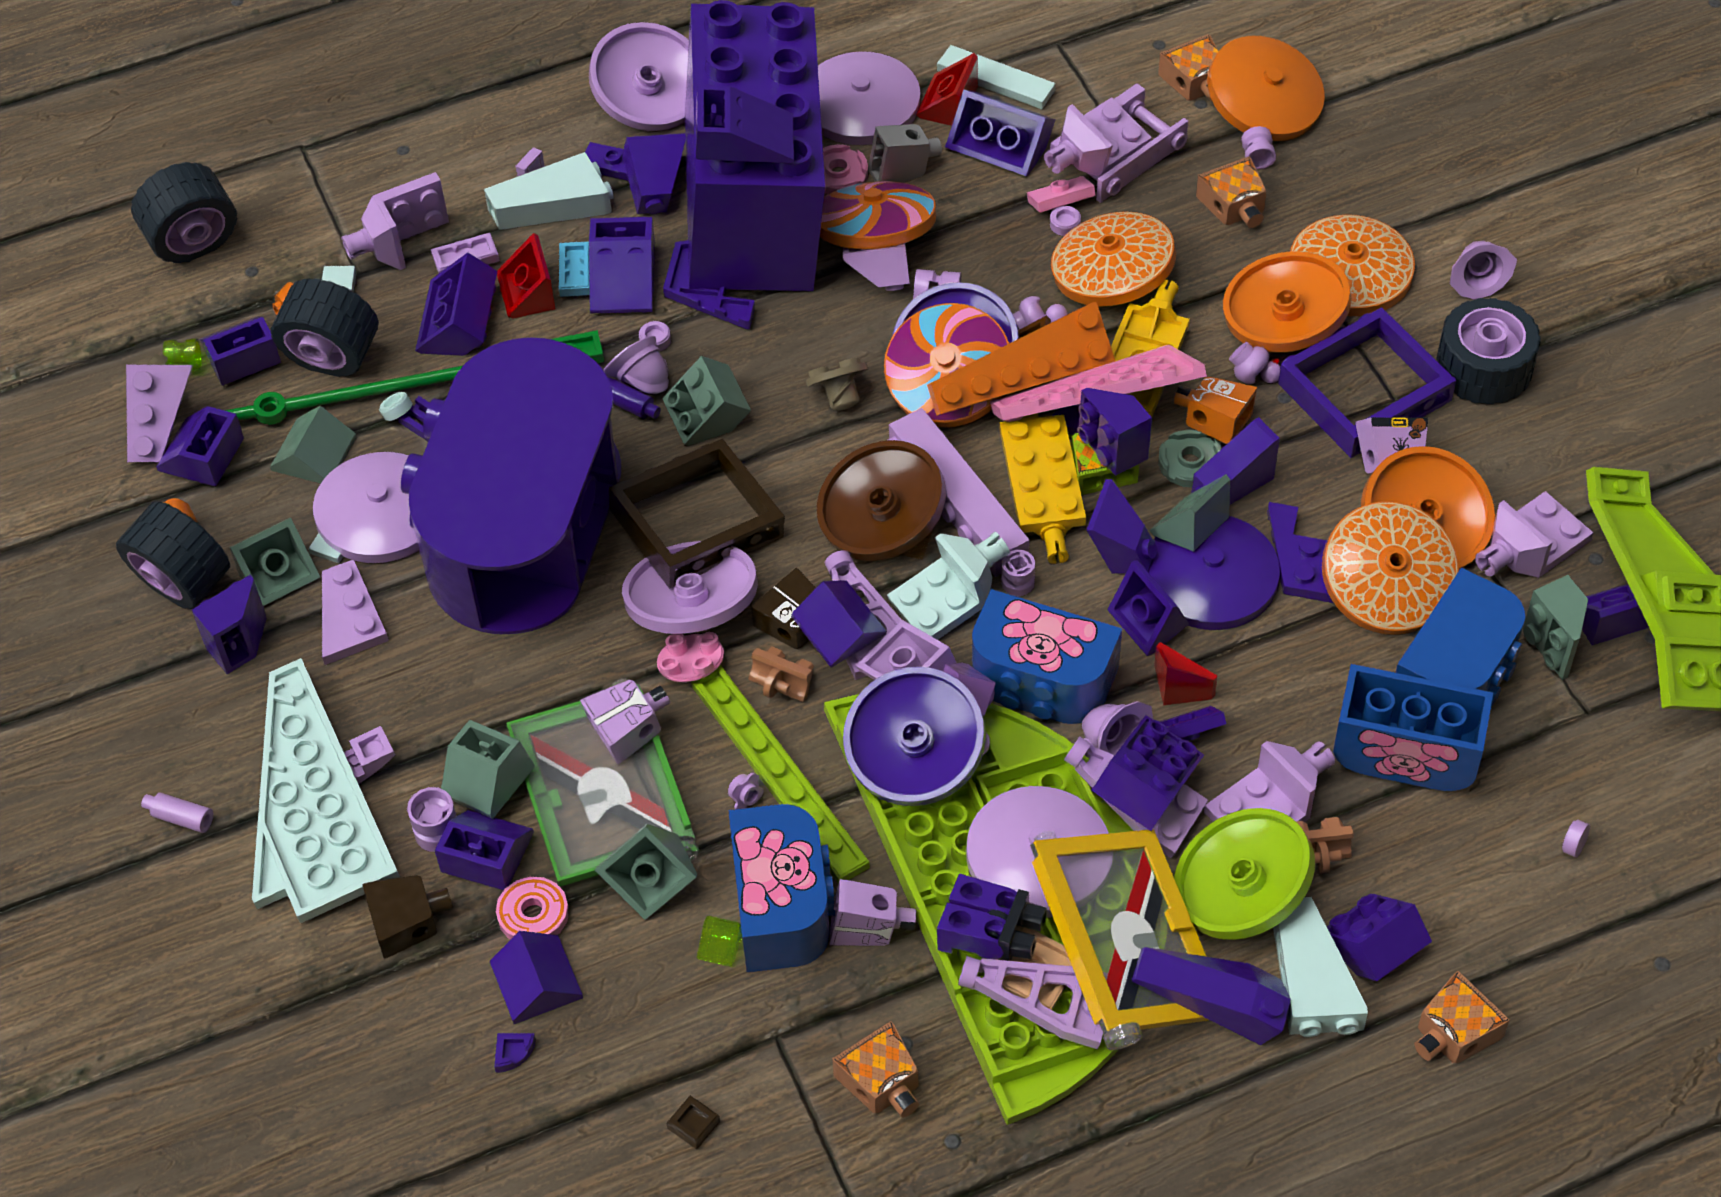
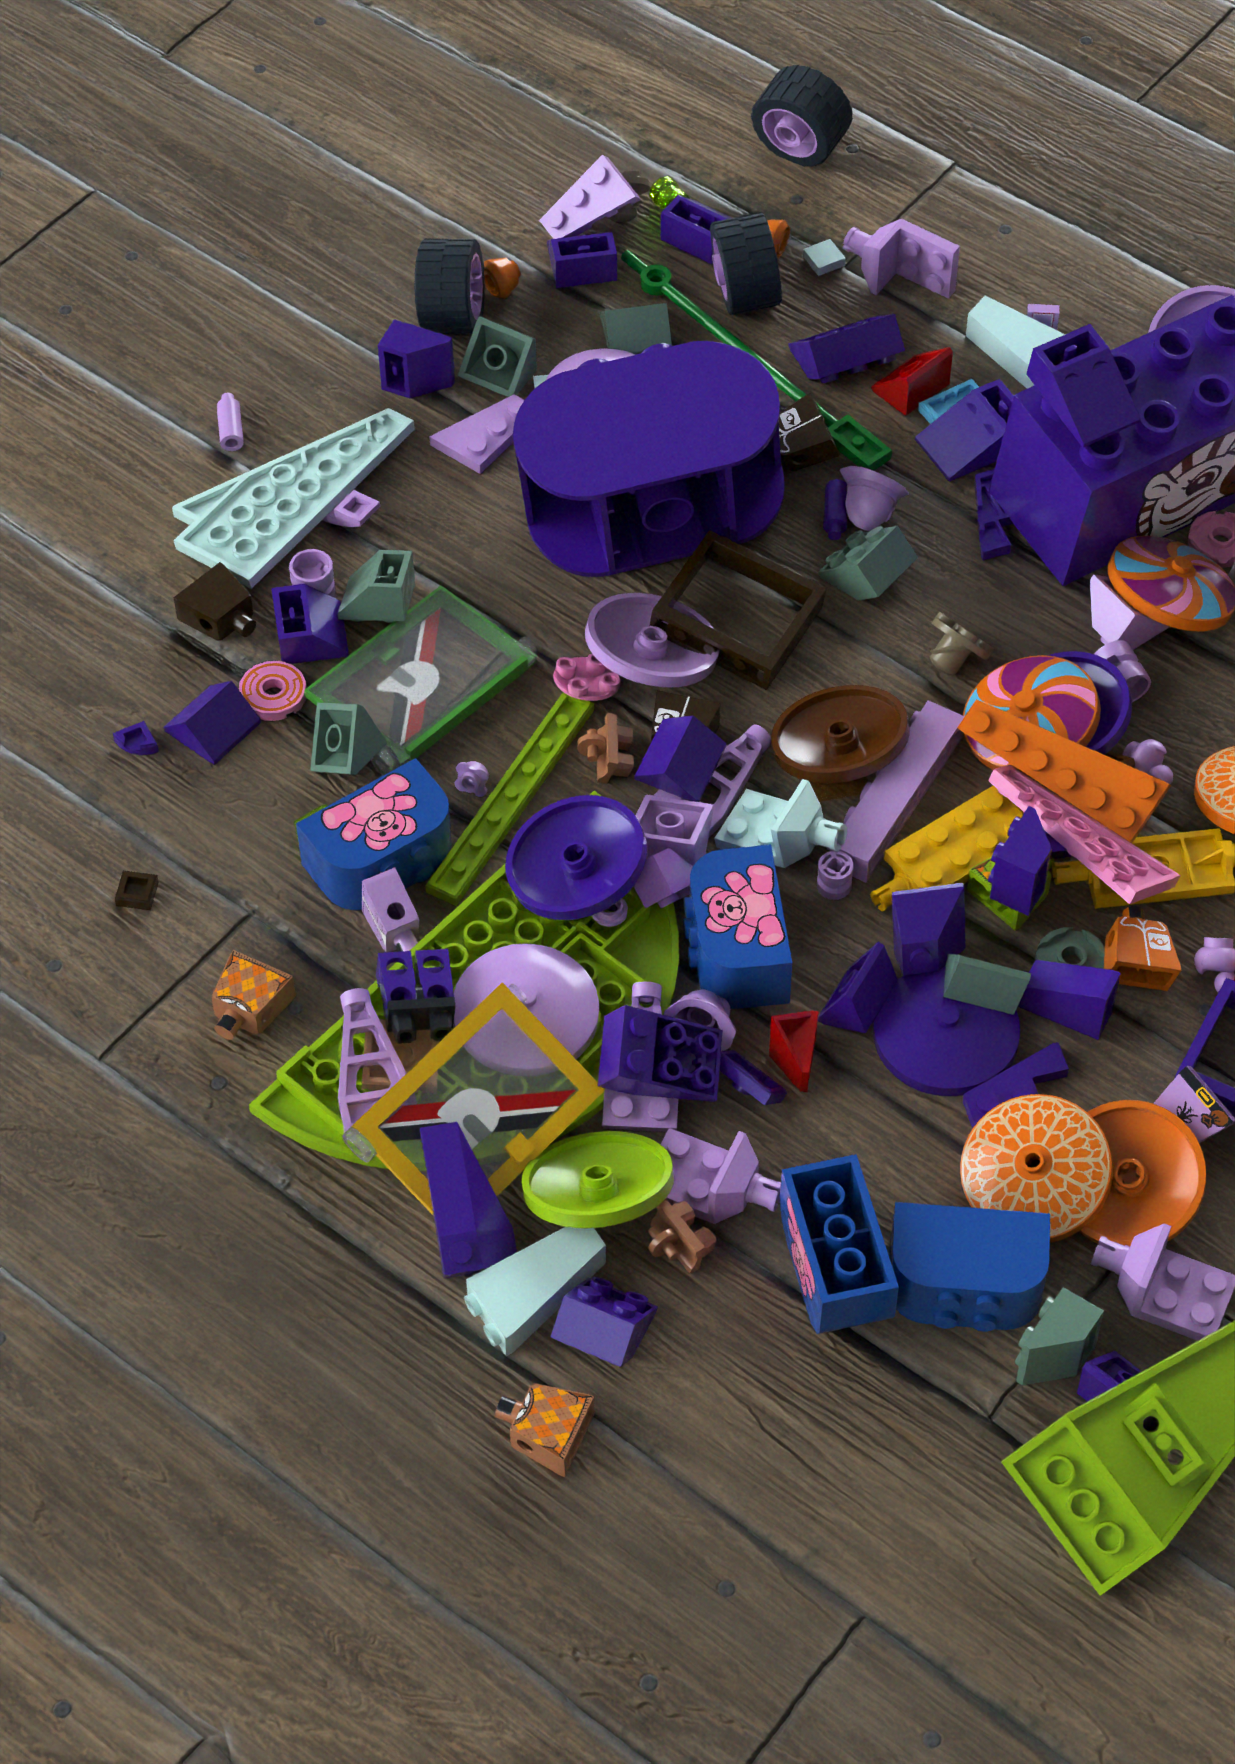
camera: 60 degrees right, 0 degrees up
lavender plate [431,233,500,273] -> none
lavender torso [580,680,670,765] -> none
lavender tile [639,321,671,351] -> none
lavender tile [1562,819,1590,857] -> none

